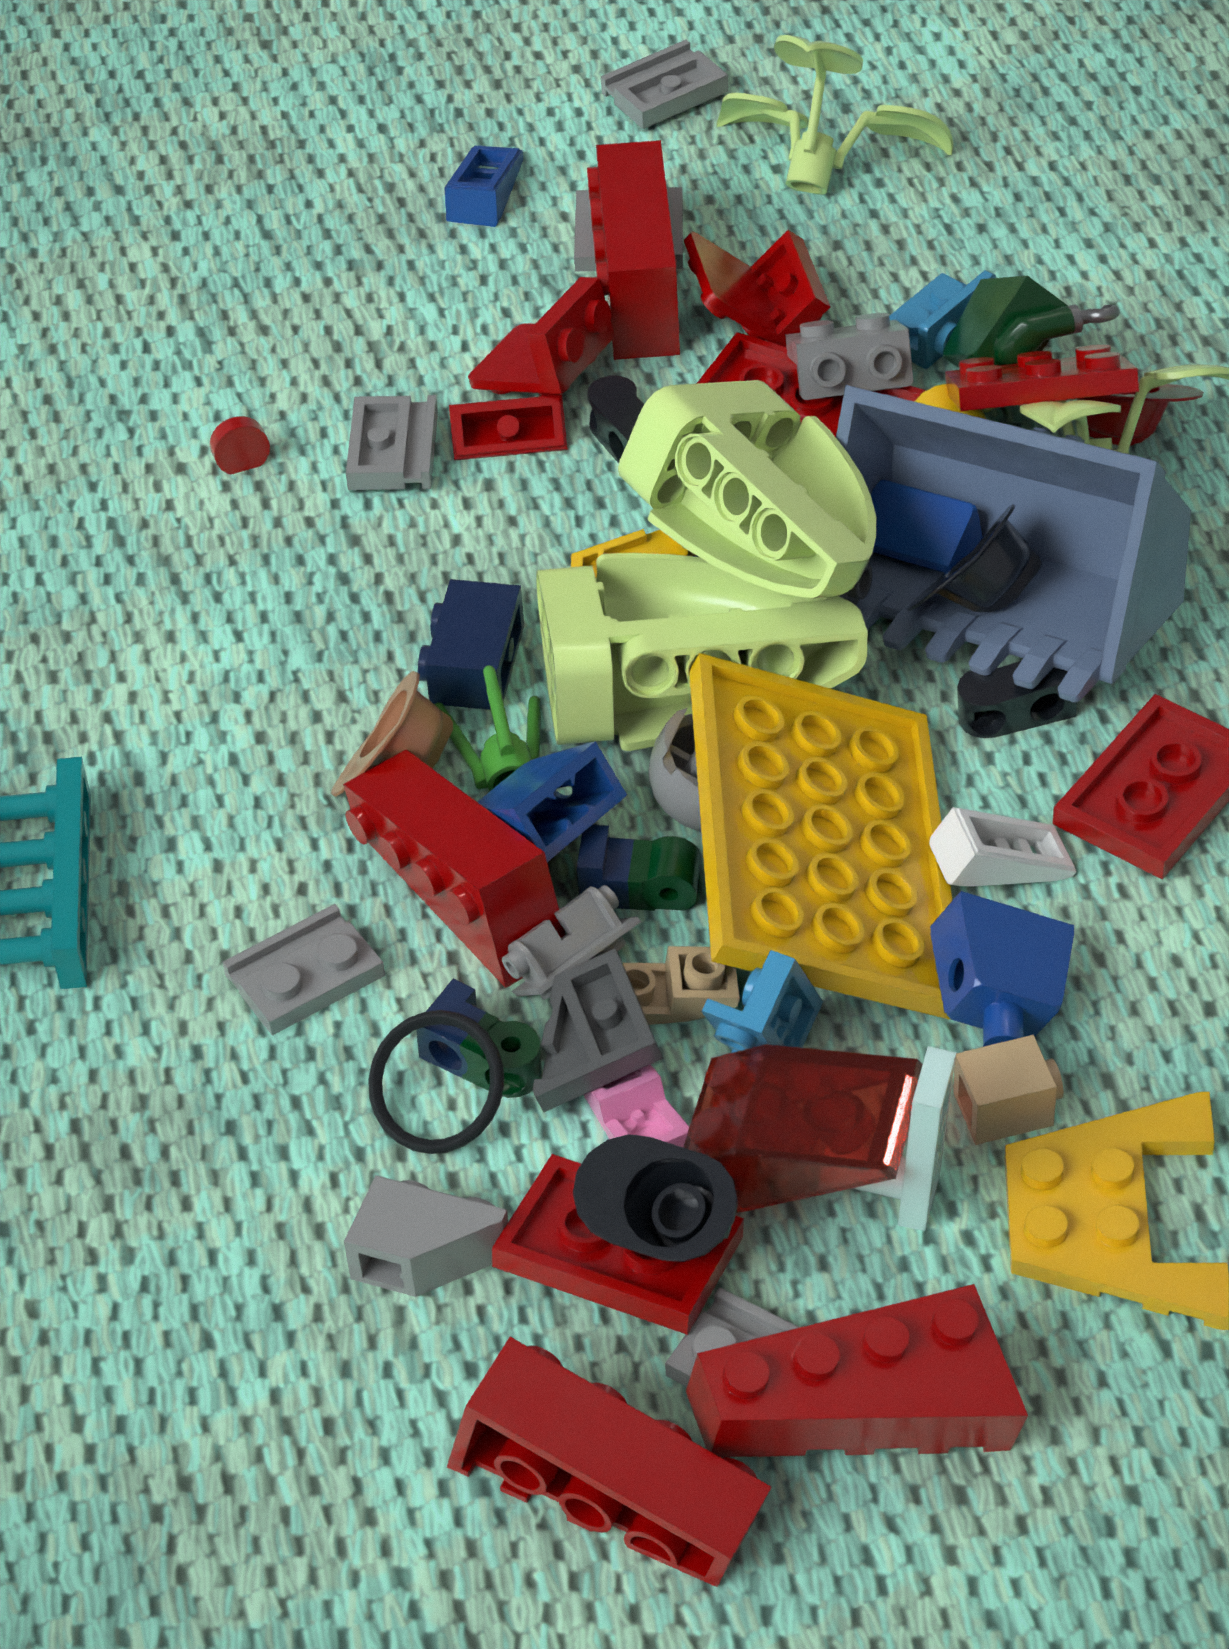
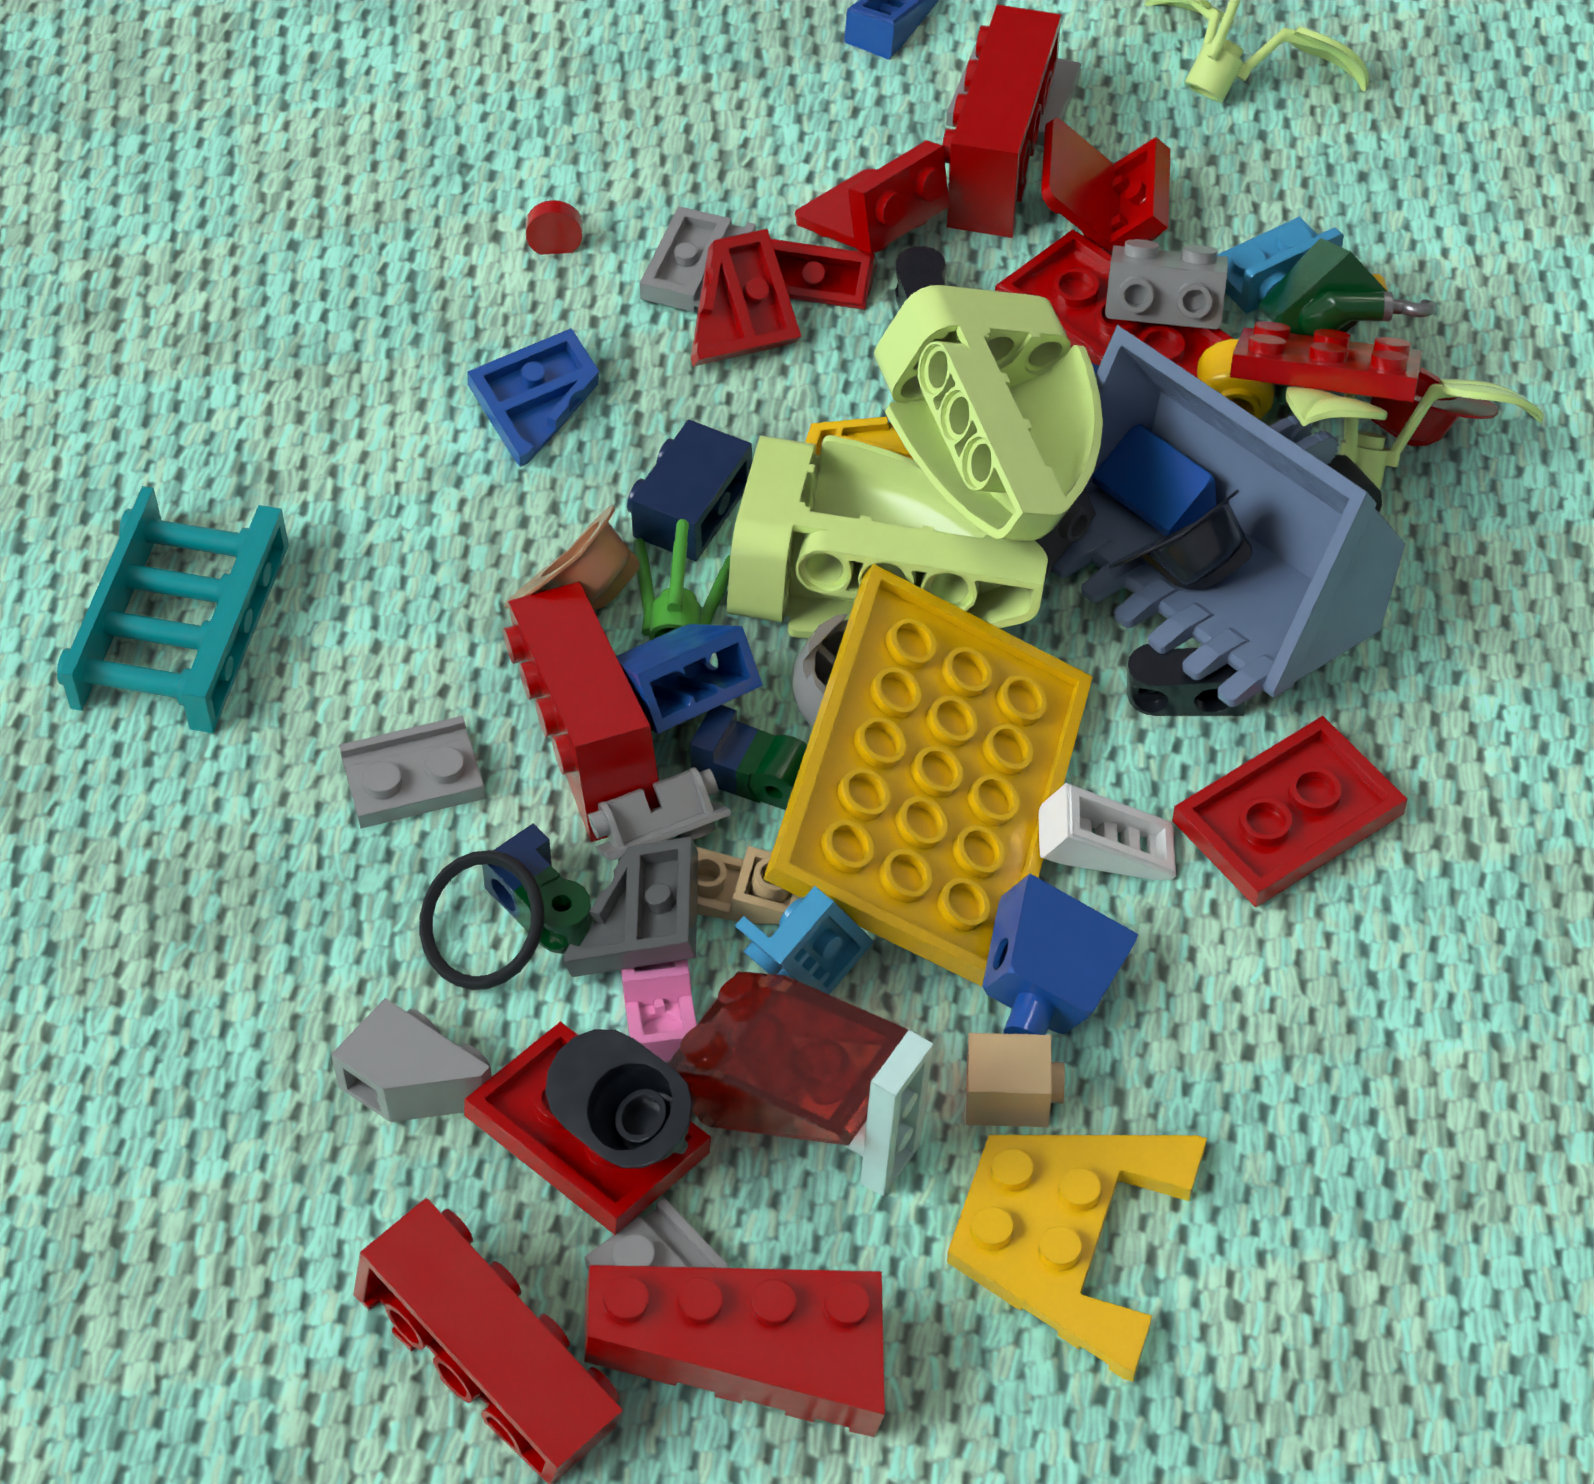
camera: 15 degrees right, 5 degrees up
none -> blue wing [467,328,599,467]
none -> red wing [690,229,802,367]

